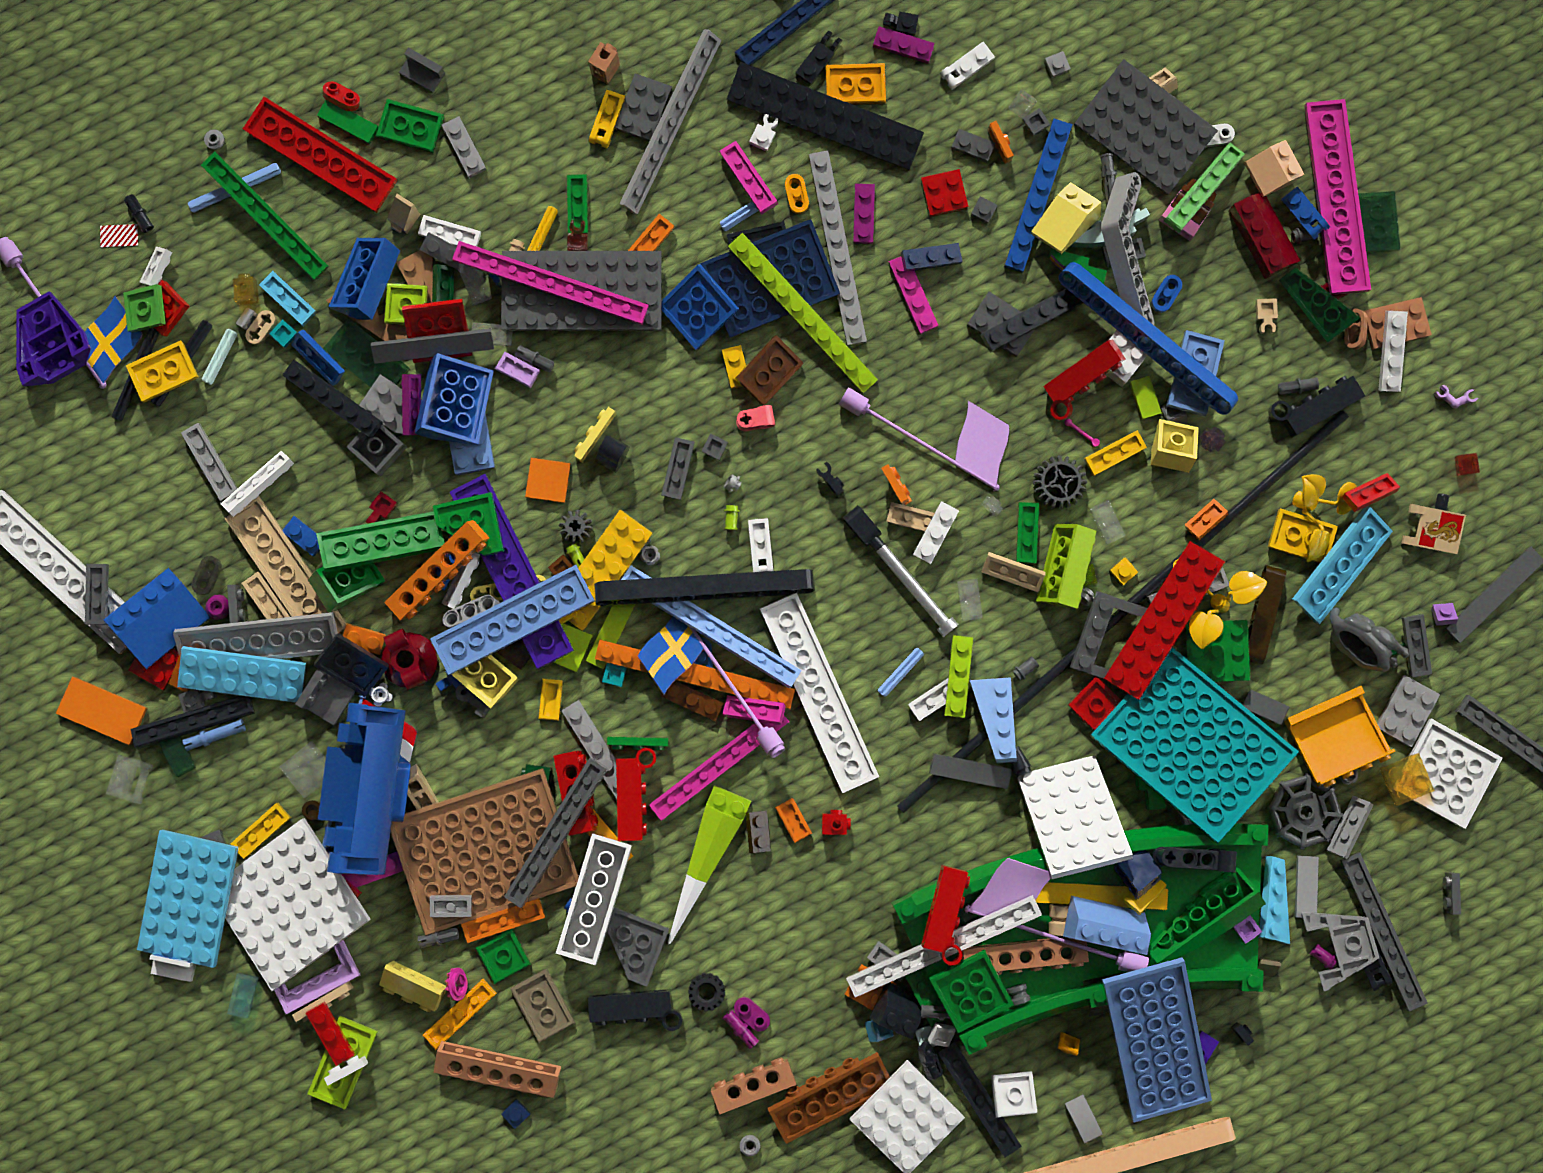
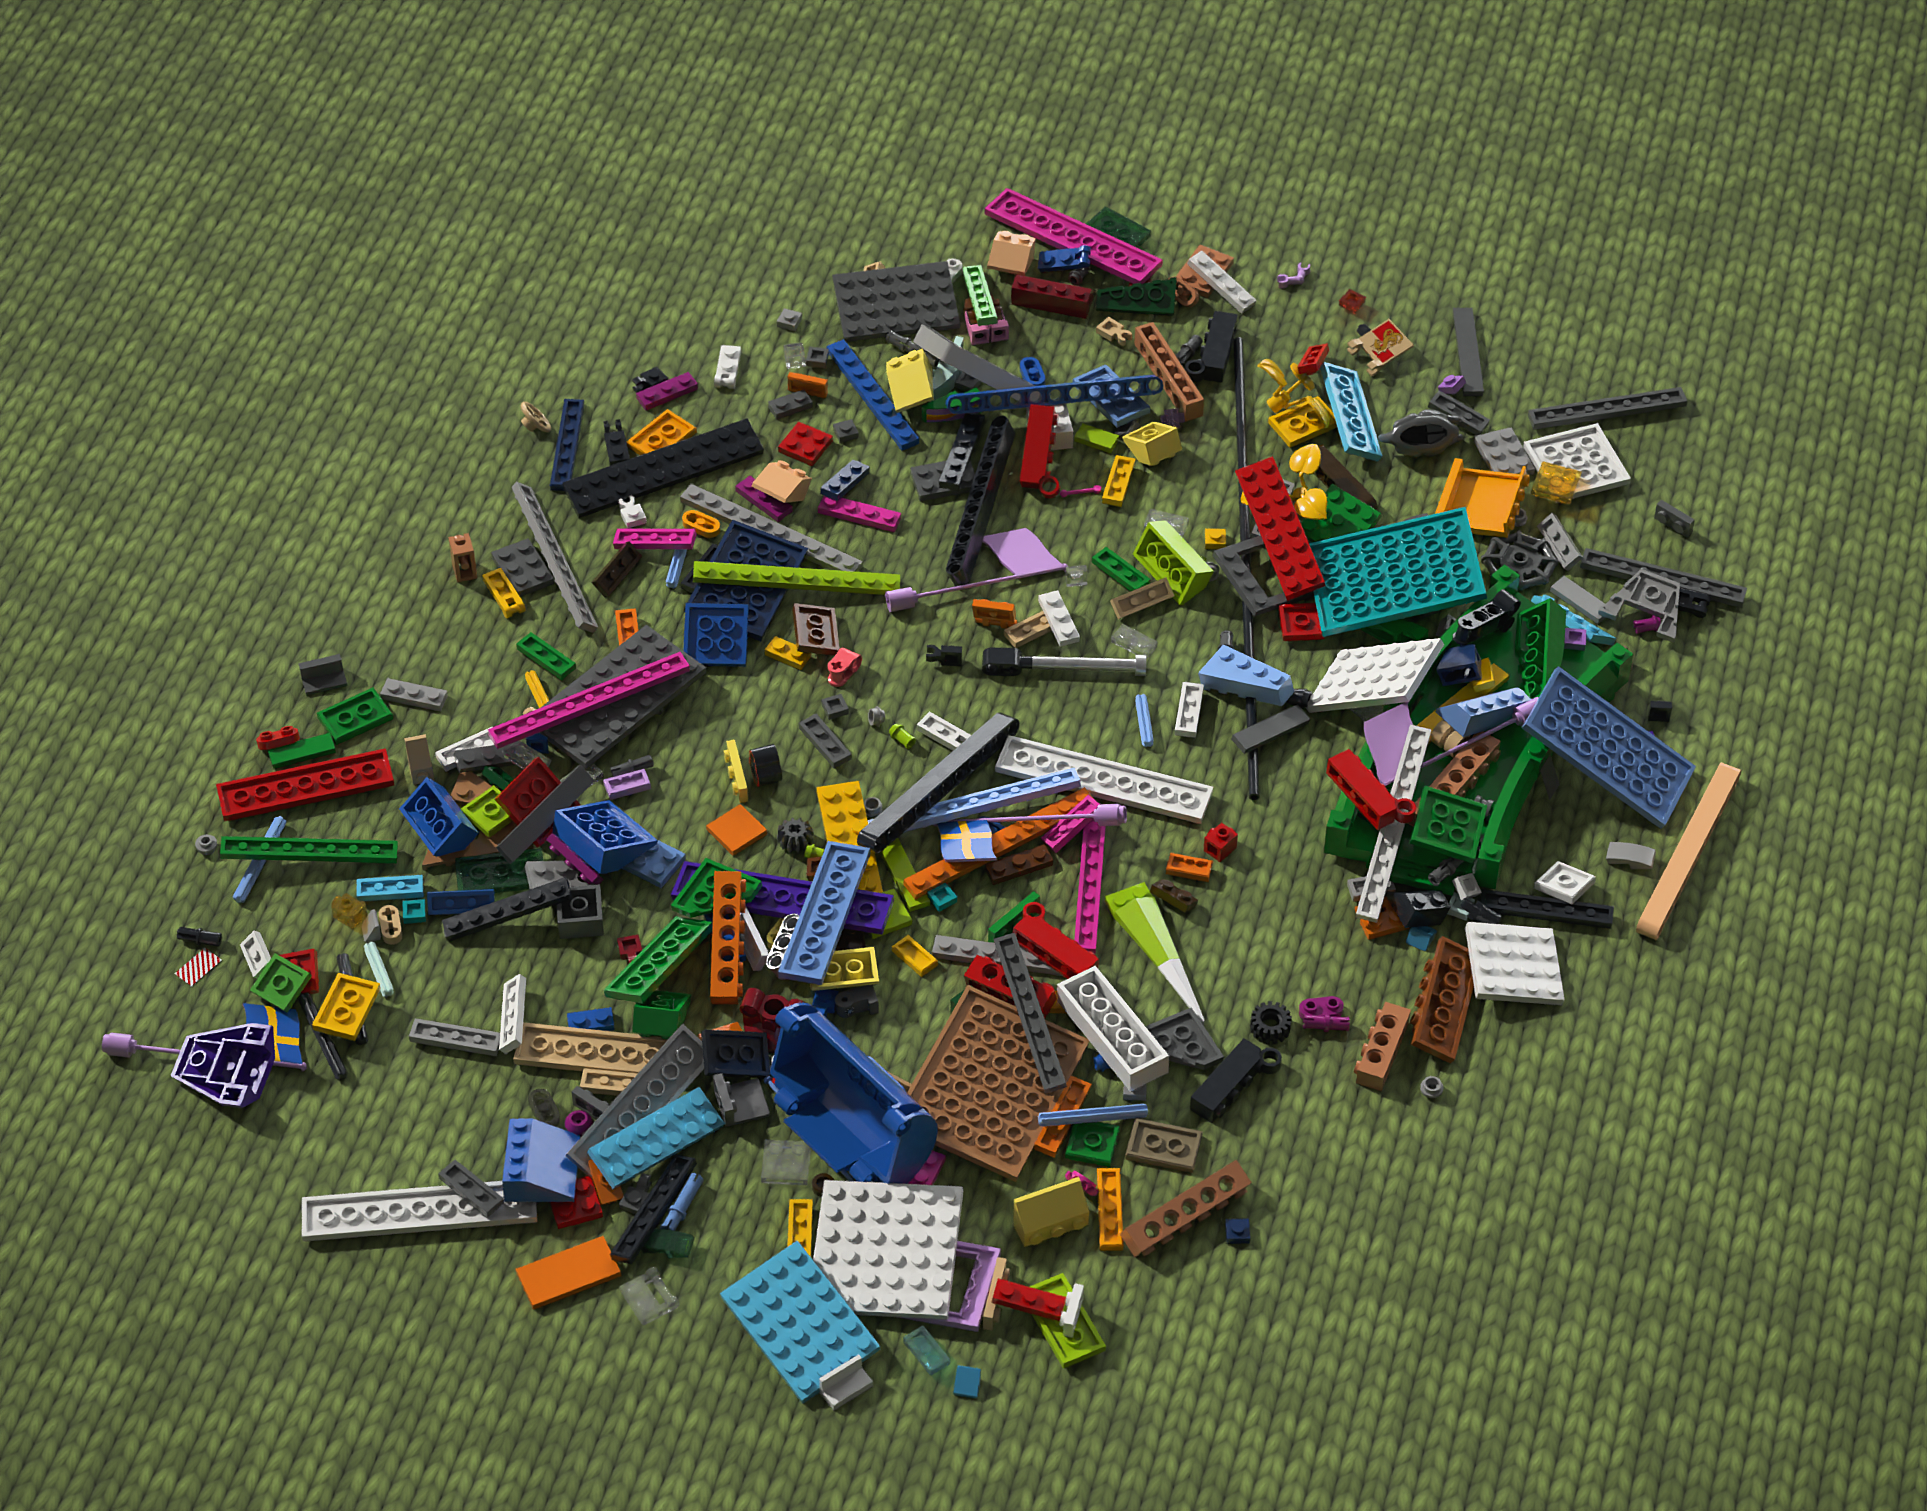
camera: 45 degrees left, 35 degrees down
dark grey axle [418,928,459,949] -> none
light grey plate [430,895,472,917] -> none
clear red plate [567,220,588,251] -> none
lime plate [944,635,973,718] -> none
dark grey gear [1033,455,1087,510] -> none
light orange slope [1058,1032,1080,1056] -> none
orange plate [1185,499,1228,540] -> none
none -> dark brown plate [591,541,642,598]
none -> light nougat slope [752,460,812,503]
none -> black beam [946,416,1015,587]
none -> dark azure slope [953,1366,981,1398]
none -> light blue axle [1038,1104,1148,1126]
none -> nougat brick [1134,322,1204,422]

